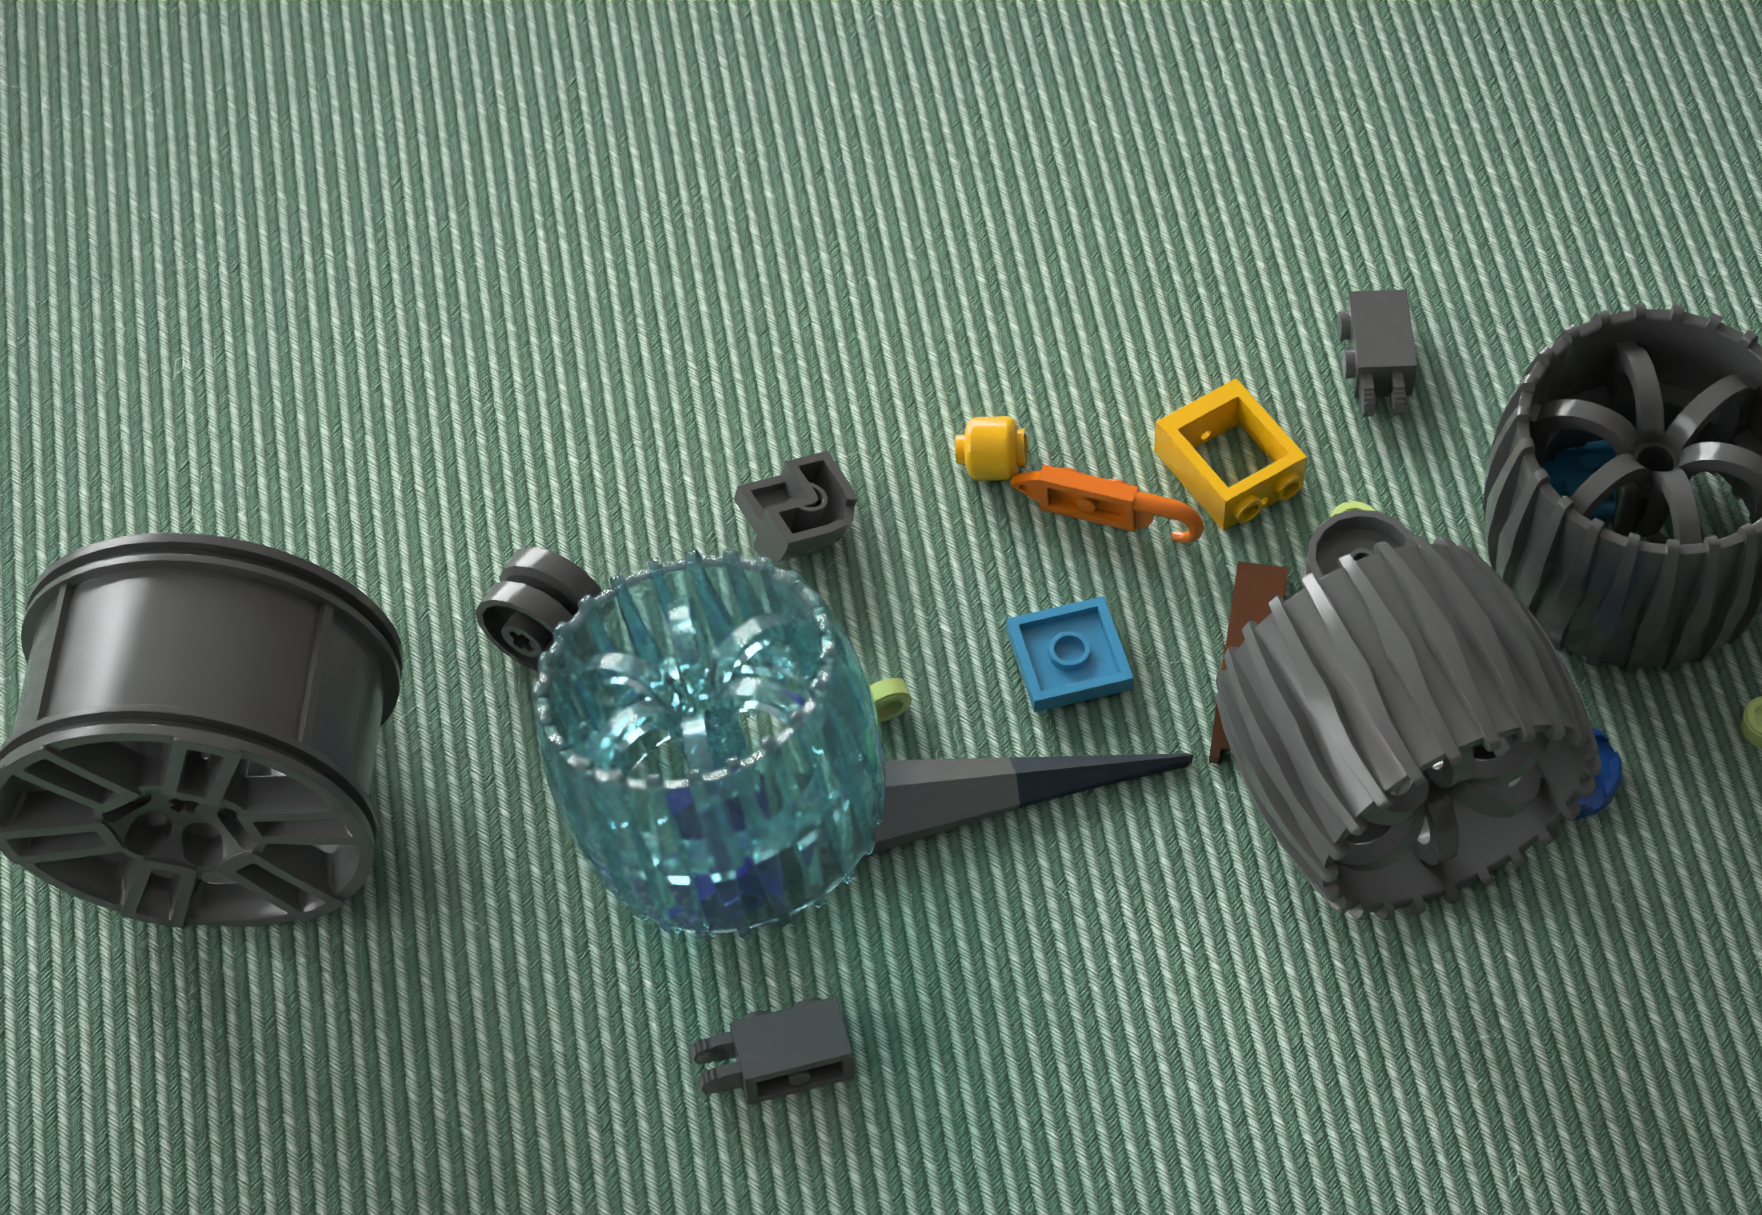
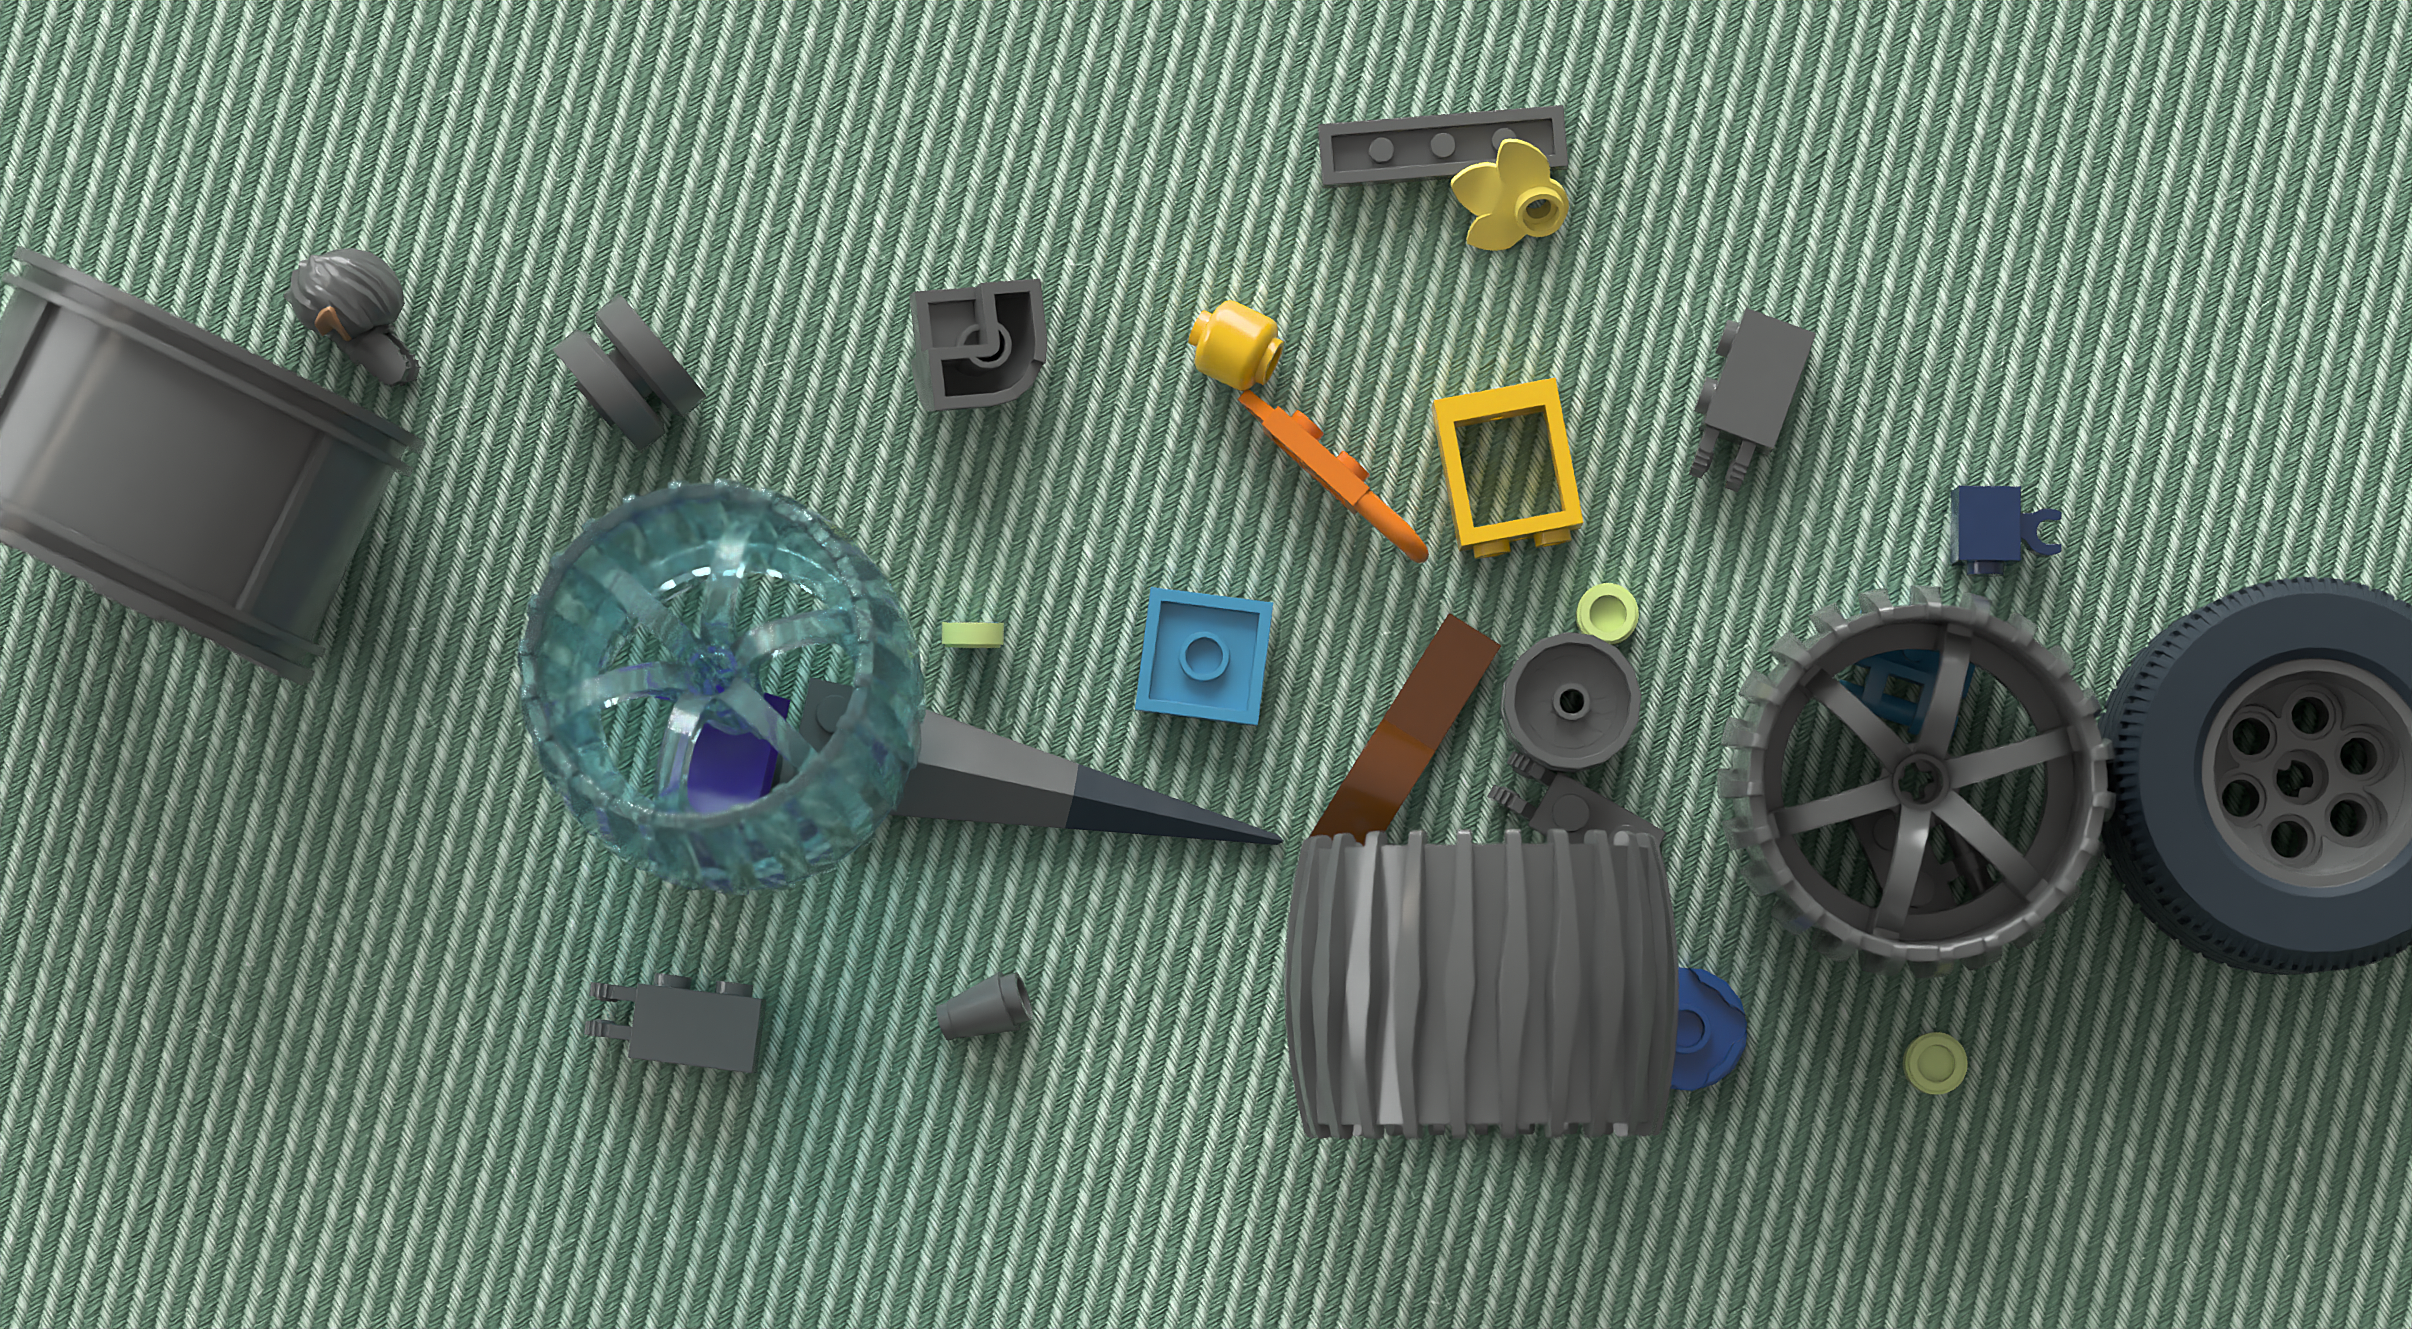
camera: 20 degrees right, 30 degrees up
none -> dark grey cone [936,971,1033,1041]
none -> dark grey plate [1318,105,1568,189]
none -> light yellow plate [1451,139,1569,251]

